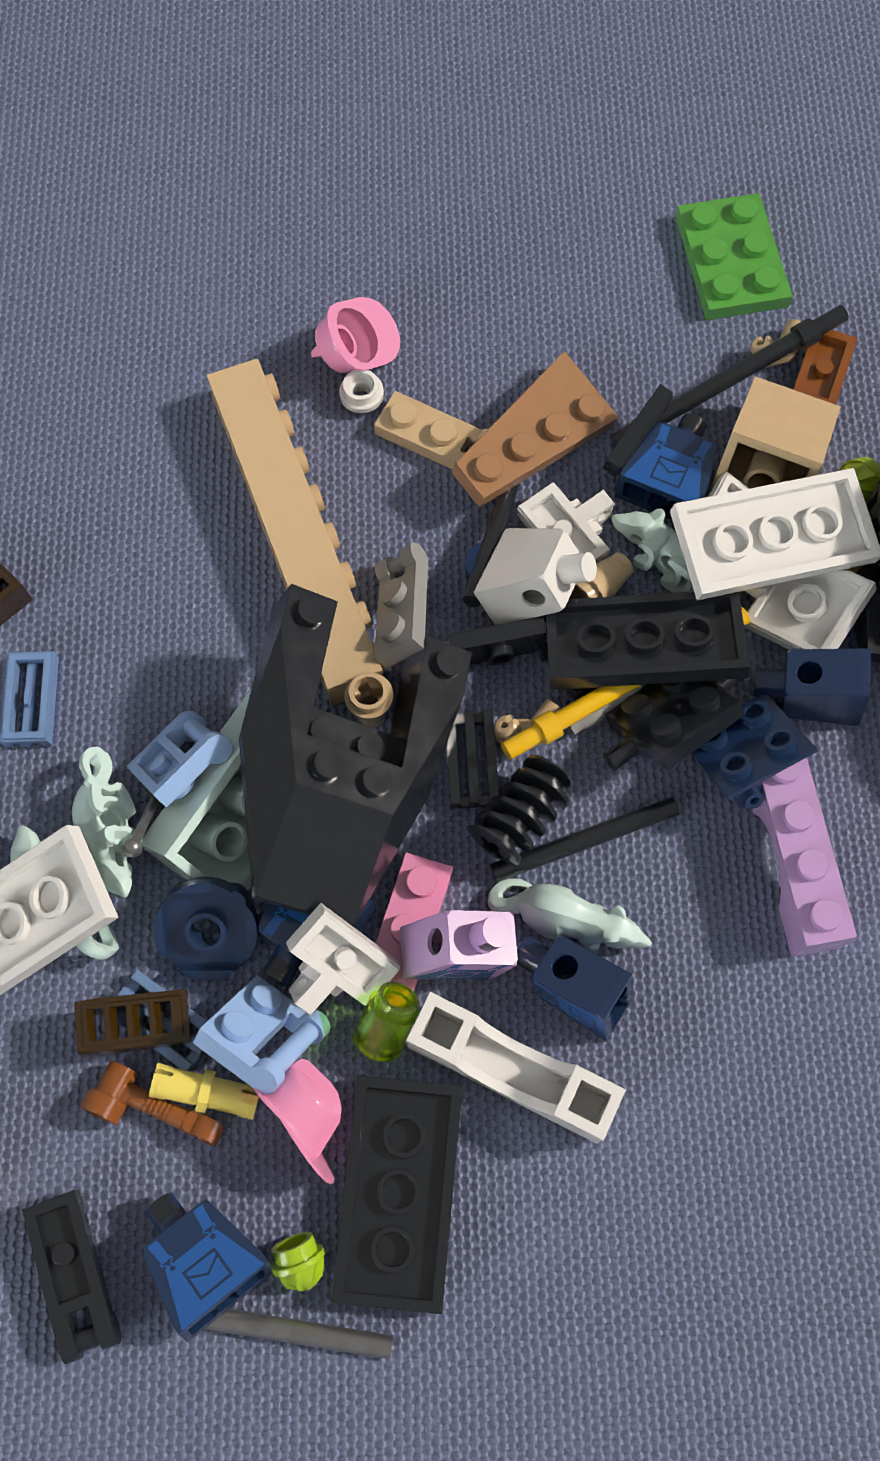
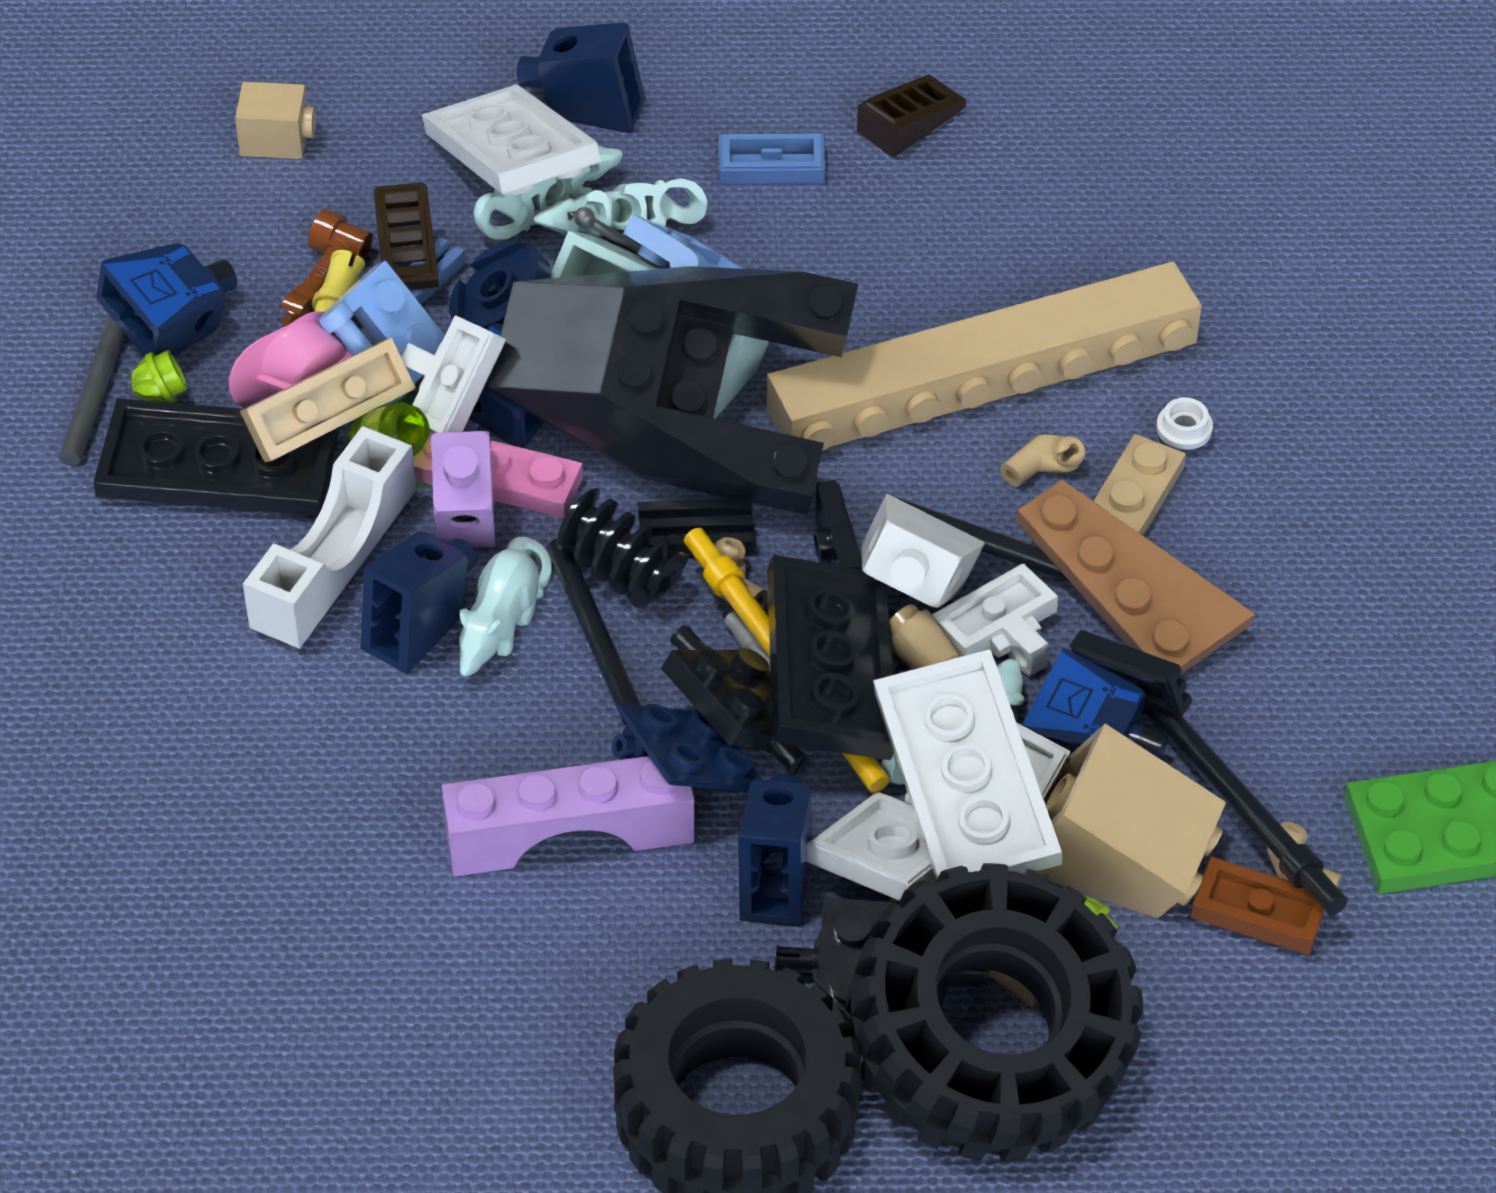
camera: 90 degrees right, 20 degrees down
black plate [22,1190,121,1365] -> none
bright pink piece [310,297,400,373] -> none
tan cone [344,672,393,728] -> none
light grey plate [374,542,428,669] -> none
none -> tan plate [240,338,416,462]
none -> tan arm [1000,435,1086,487]

